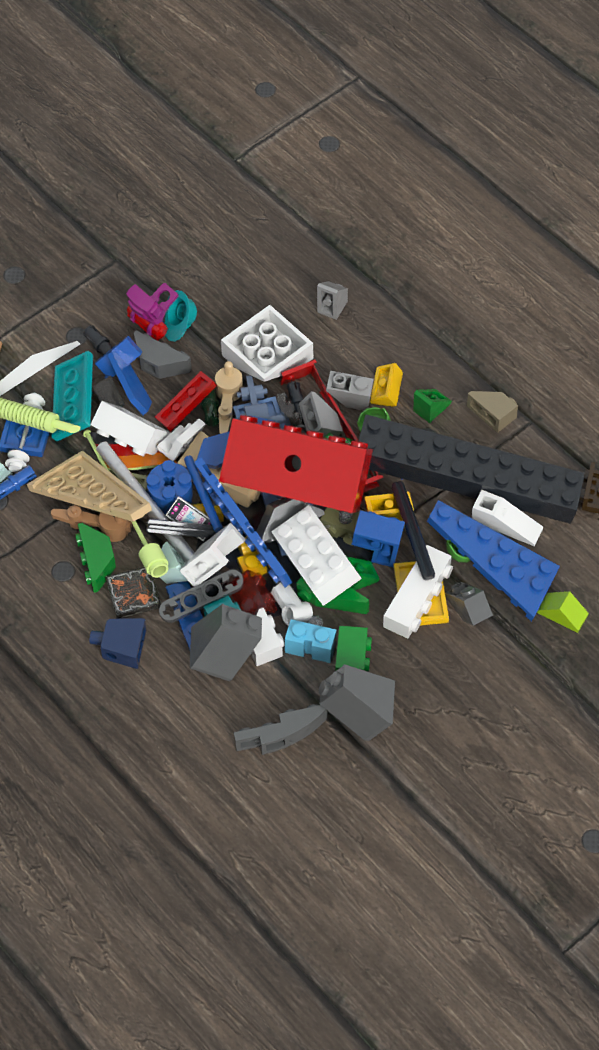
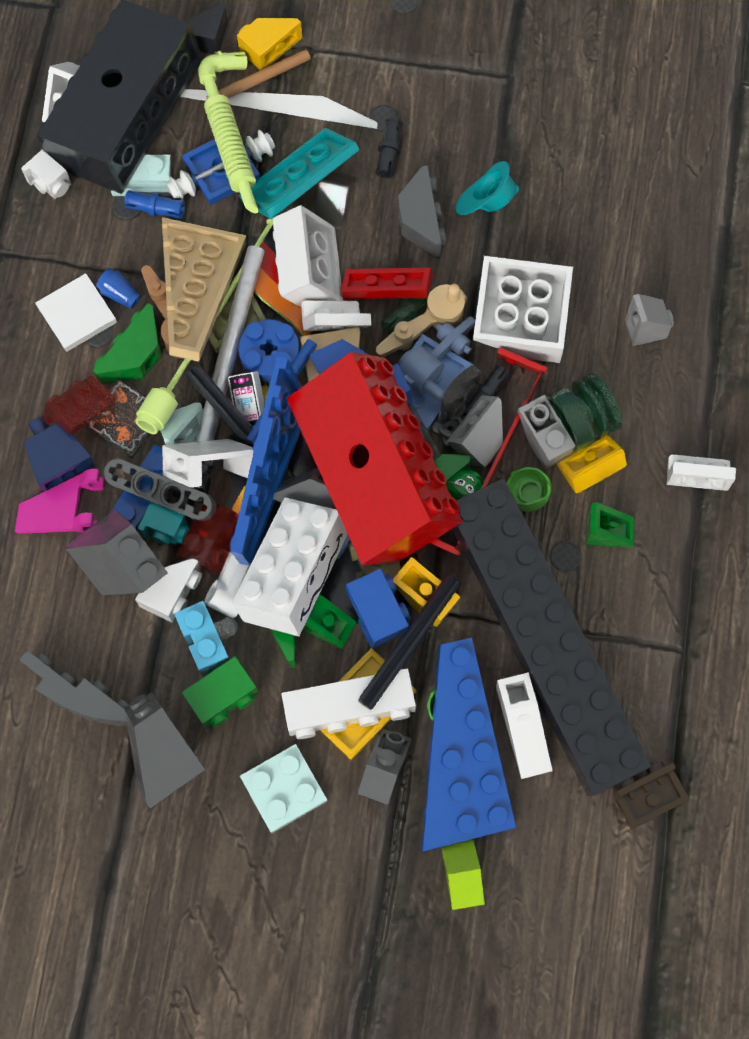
camera: 50 degrees right, 15 degrees up
blue piece [95,336,152,415] -> none
magenta piece [126,283,179,340] -> none
dark tan slope [467,391,518,432] -> none
none -> dark pink flag [15,469,105,534]
none -> white tile [35,274,117,352]
none -> clear red bracket [43,375,116,435]
none -> blue cone [96,268,141,309]
none -> light aqua plate [240,744,327,834]
none -> clear green wheel [546,373,622,453]
none -> white bracket [667,455,736,491]

